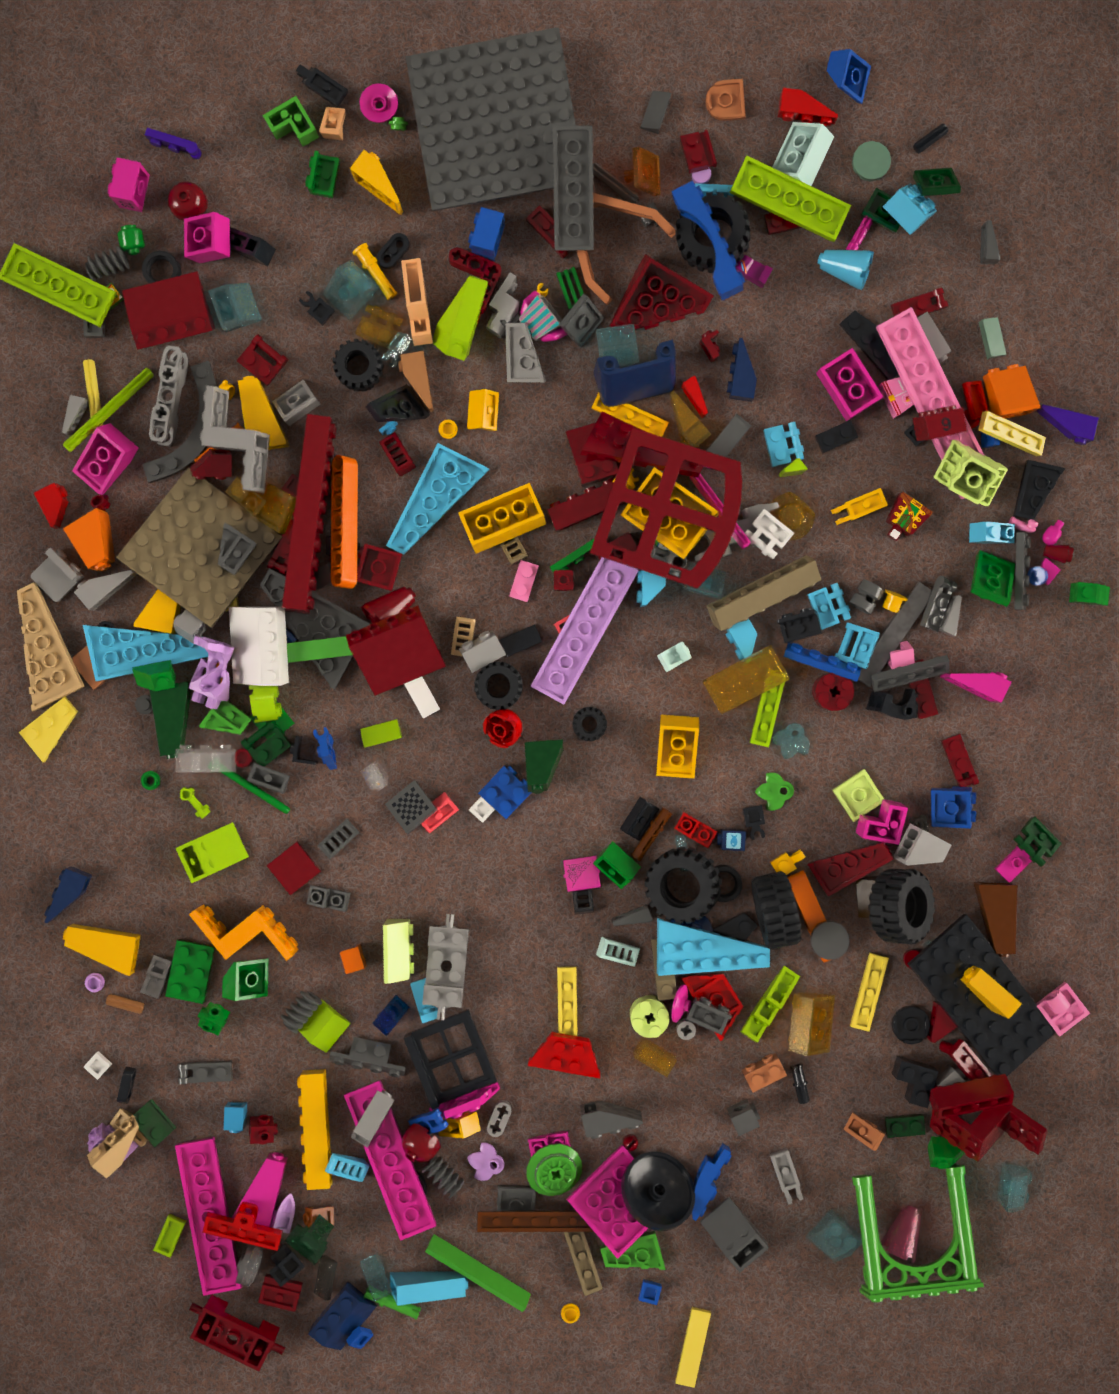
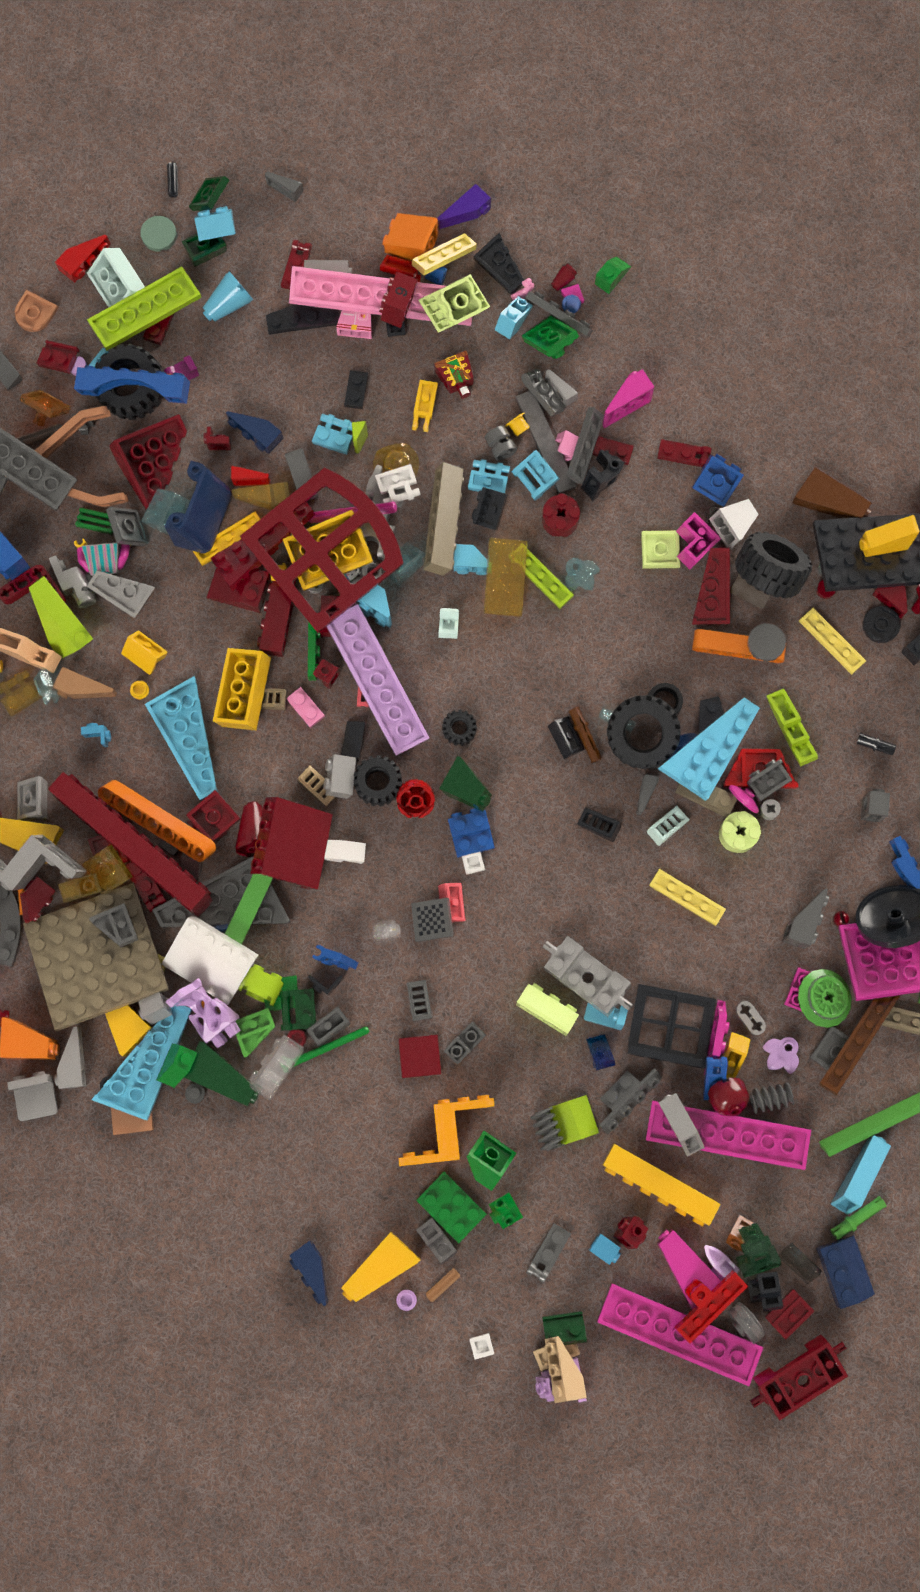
camera: 55 degrees left, 10 degrees down
tan wing [17,582,85,711] -> none
light yellow wing [19,697,78,762] -> none
black beam [117,1066,137,1104] -> none
green plate [141,771,161,790] -> none
lime tile [153,1214,187,1258] -> none
lime slope [176,822,249,883] -> none
lime bar [180,787,211,819] -> none
medium azure slope [325,1153,369,1182] -> none
black tyre [333,339,384,391] -> none
orange panel [340,944,367,974] -> none
blue plate [346,1326,373,1349] -> none
lime slope [360,719,402,748] -> none
clear light blue slope [360,1254,392,1302] -> none
black wing [366,384,430,423] -> none
dark red slope [379,432,416,477] -> none
dark red plate [526,205,569,259] -> none
red wing [528,1032,601,1079] -> none
dark pink piece [563,856,601,892] -> none
green brick [593,841,641,889] -> none
clear yellow brick [633,1036,677,1077] -> none
yellow slope [656,715,699,778] -> none
red slope [674,812,718,849] -> none
brick [717,829,746,851] -> none
black plate [742,805,765,840] -> none
nougat brick [742,1053,787,1093] -> none
black tyre [751,871,801,949] -> none
bright green plate [755,773,794,811] -> none
yellow plate [770,849,805,875] -> none
blue plate [783,643,861,682] -> none
clear yellow slope [788,992,835,1056] -> none
dark pink brick [816,348,883,421] -> none
blue slope [827,49,871,104] -> none
dark pink axle [846,217,873,250] -> none
sand green slope [979,317,1007,360] -> none
dark pink plate [995,846,1031,883] -> none
dark green plate [1013,816,1062,867] -> none
dark pink cylinder [1042,520,1065,545] -> none

